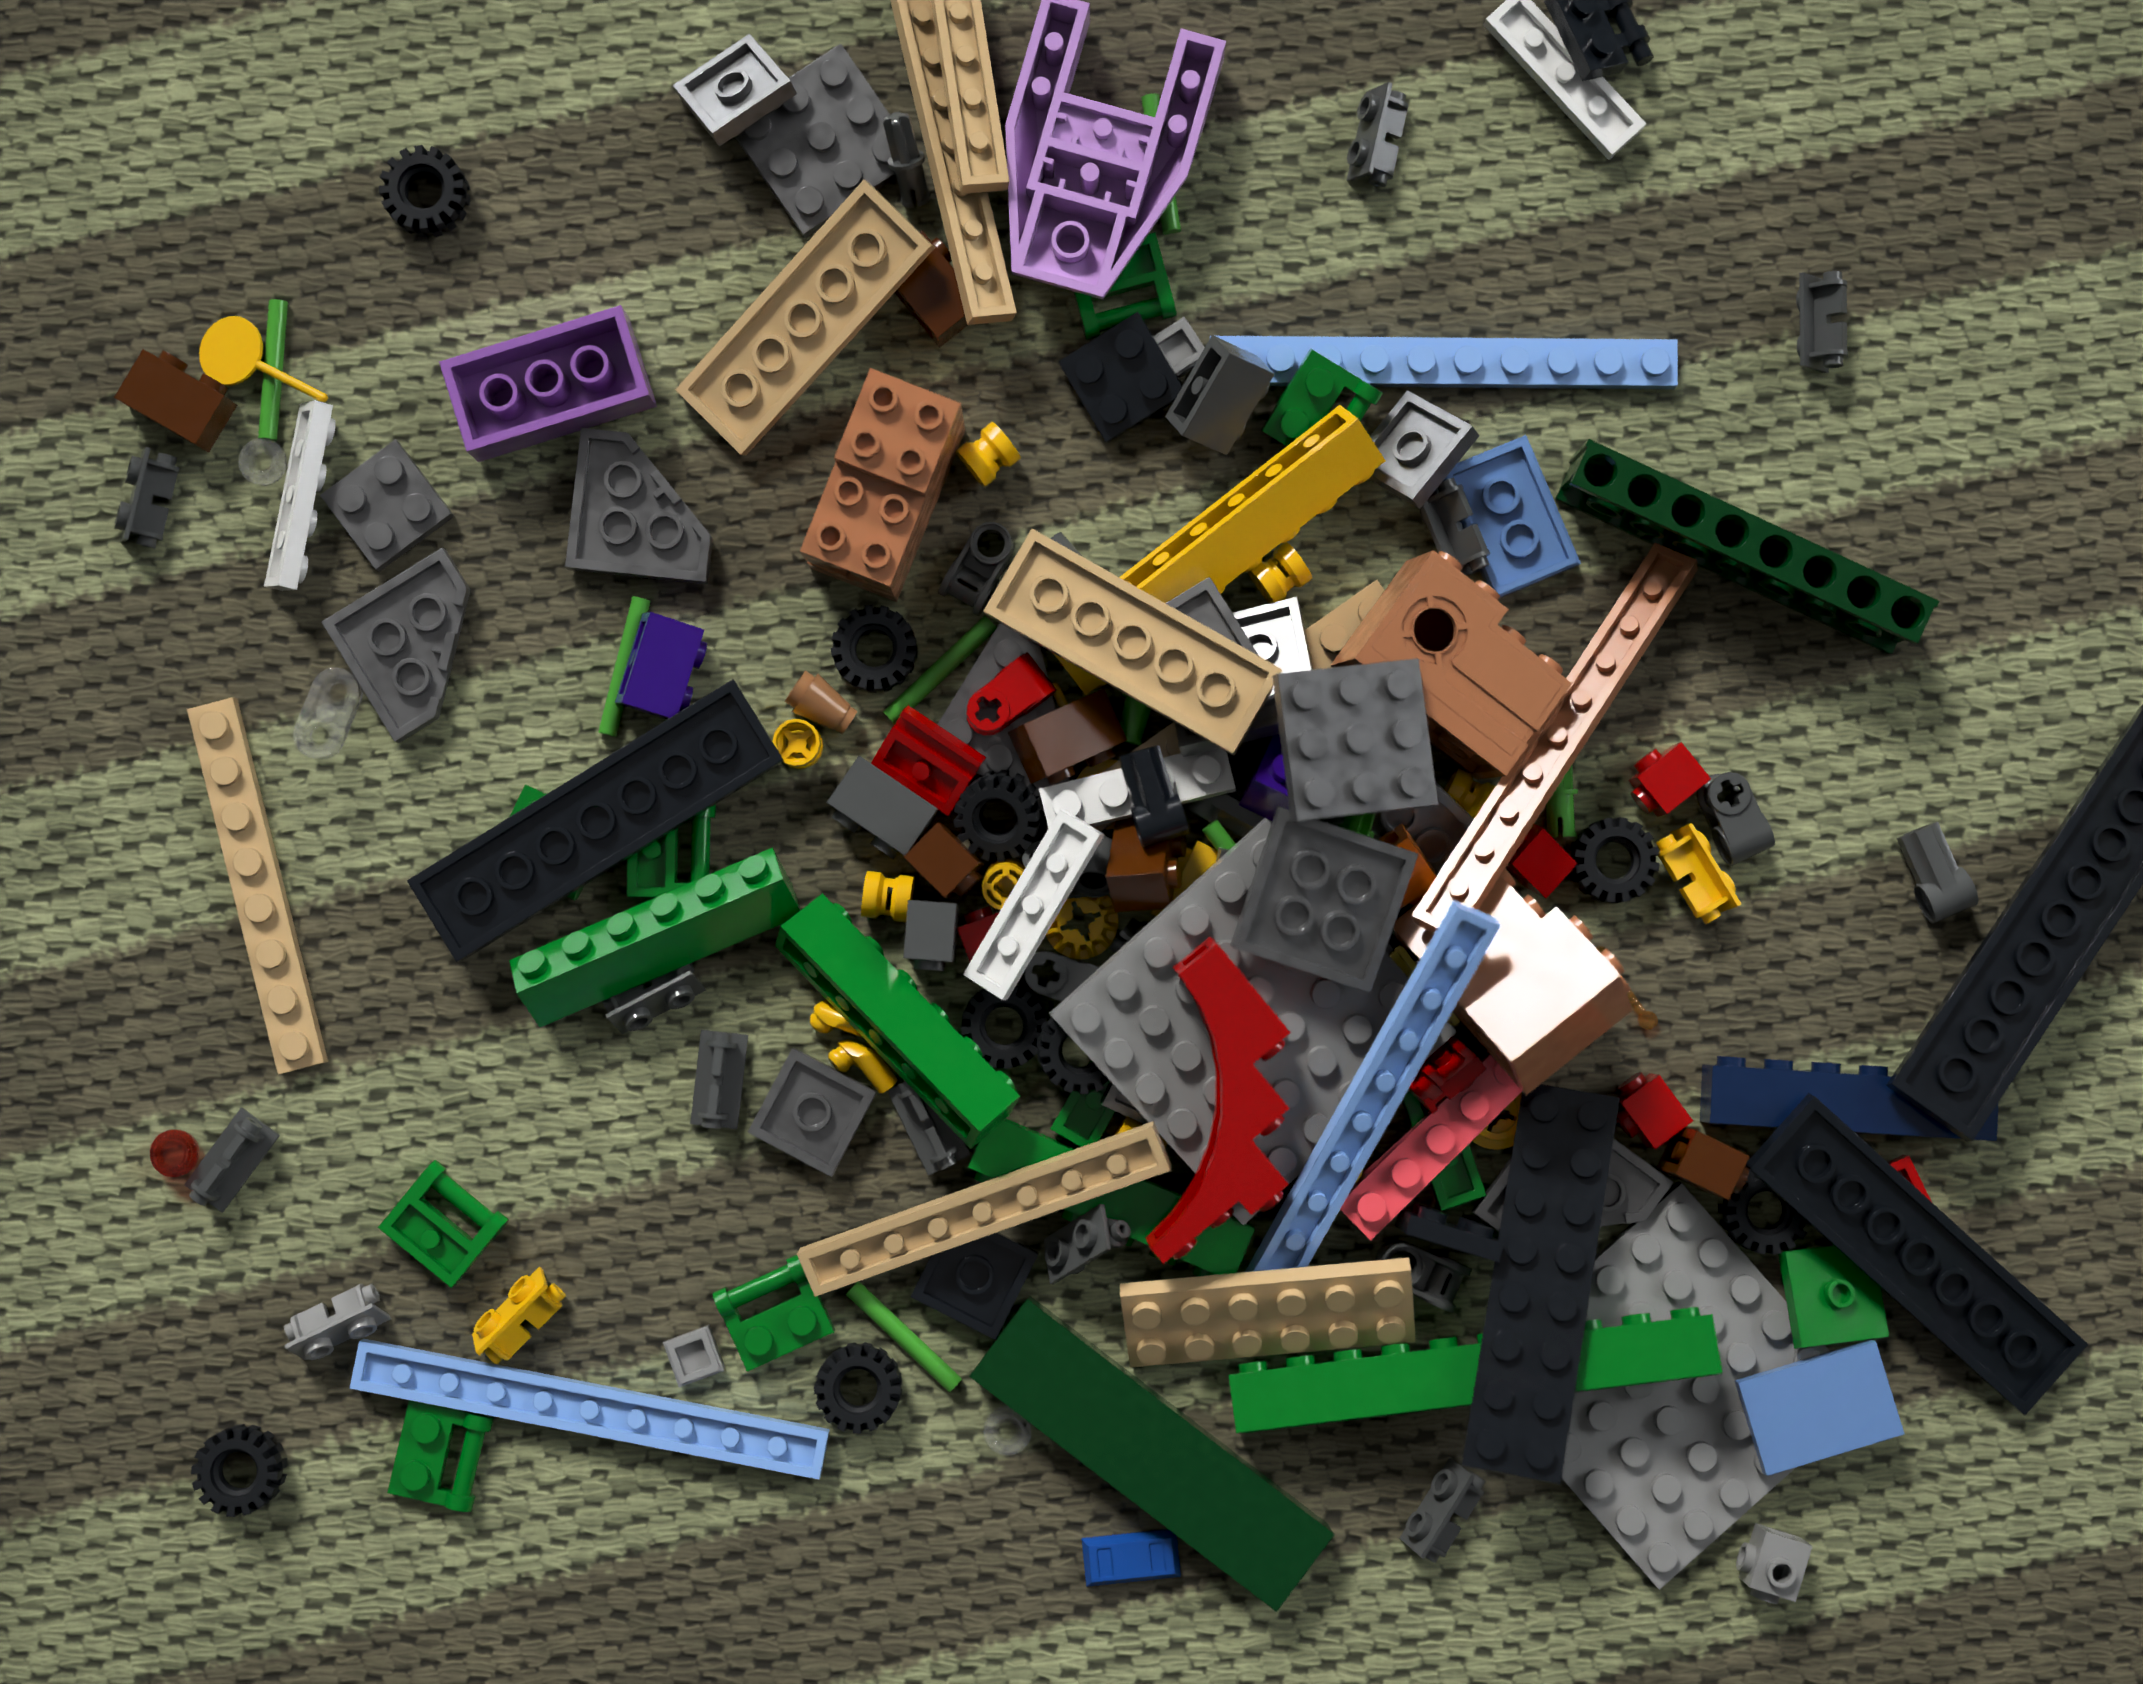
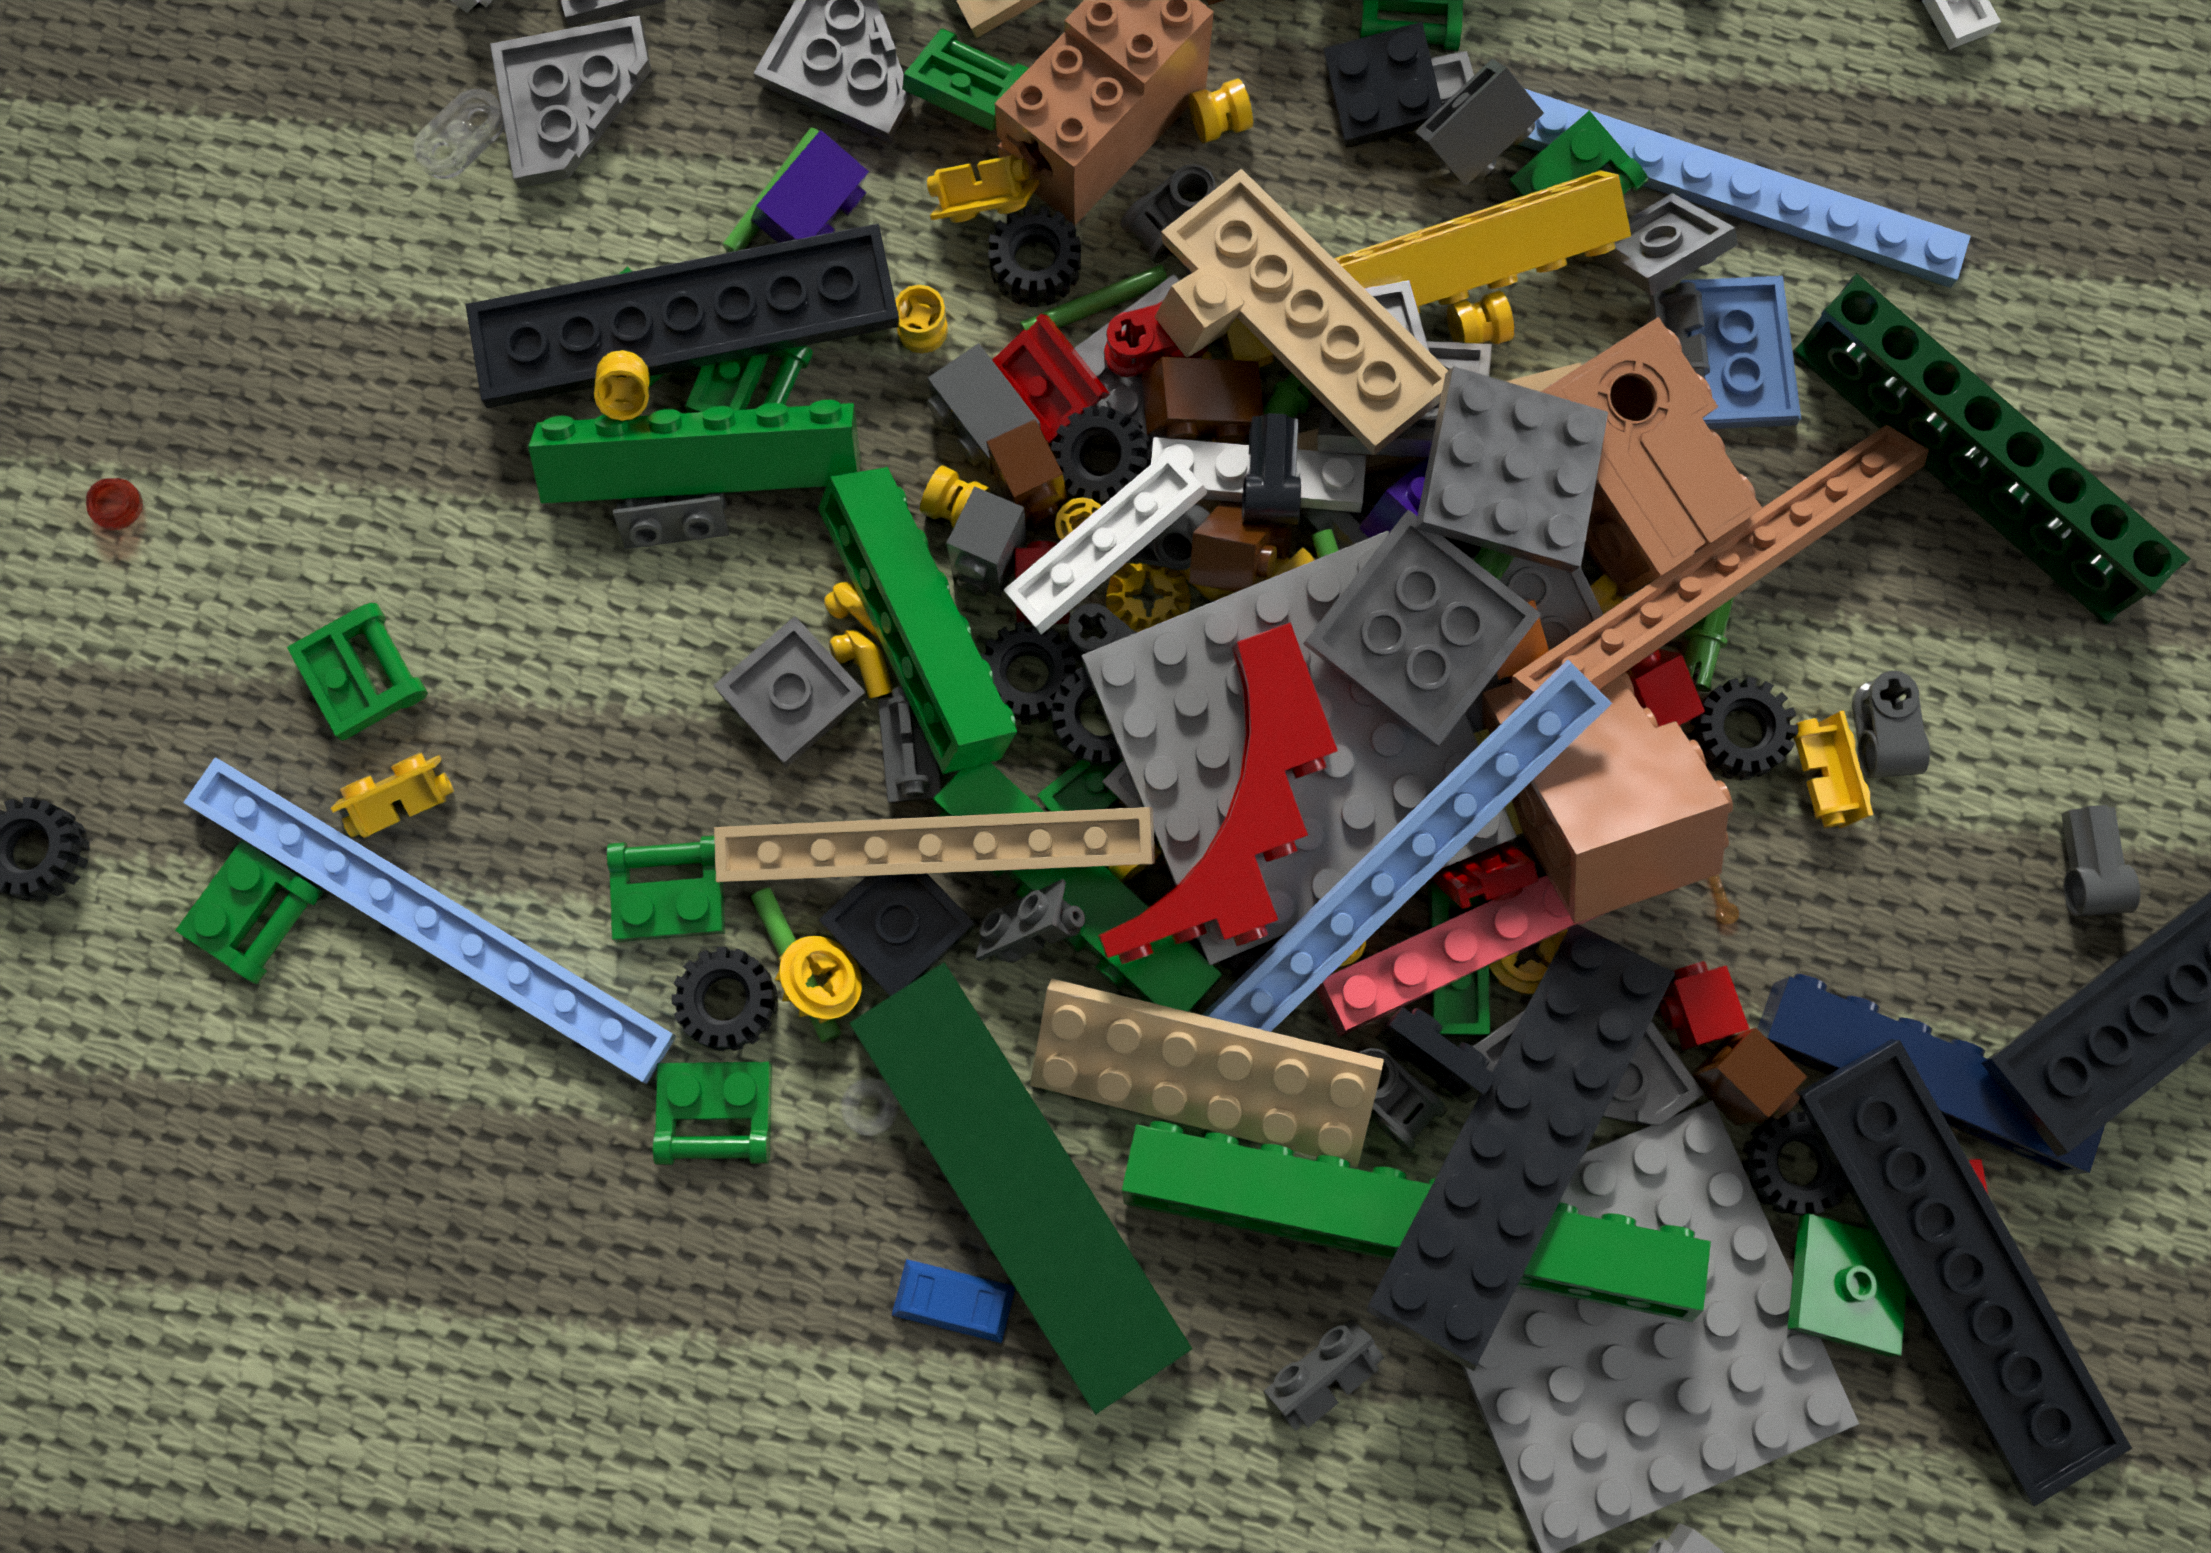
camera: 20 degrees right, 10 degrees down
dark grey hinge [184,1108,280,1213] -> none
tan plate [187,697,328,1075] -> none
light grey hinge [284,1283,391,1360] -> none
light grey tile [663,1324,725,1388] -> none
dark grey hinge [690,1030,748,1129] -> none
medium nougat cone [784,670,858,734] -> none
red brick [1628,742,1711,817] -> none
medium blue tile [1734,1339,1905,1476] -> none
dark grey hinge [1796,271,1848,373] -> none
none -> yellow wheel [594,350,650,421]
none -> green plate [653,1062,772,1165]
none -> yellow gear [775,936,862,1024]
none -> green plate [902,28,1029,131]
none -> yellow hinge [927,155,1039,223]
none -> tan brick [1155,261,1245,358]

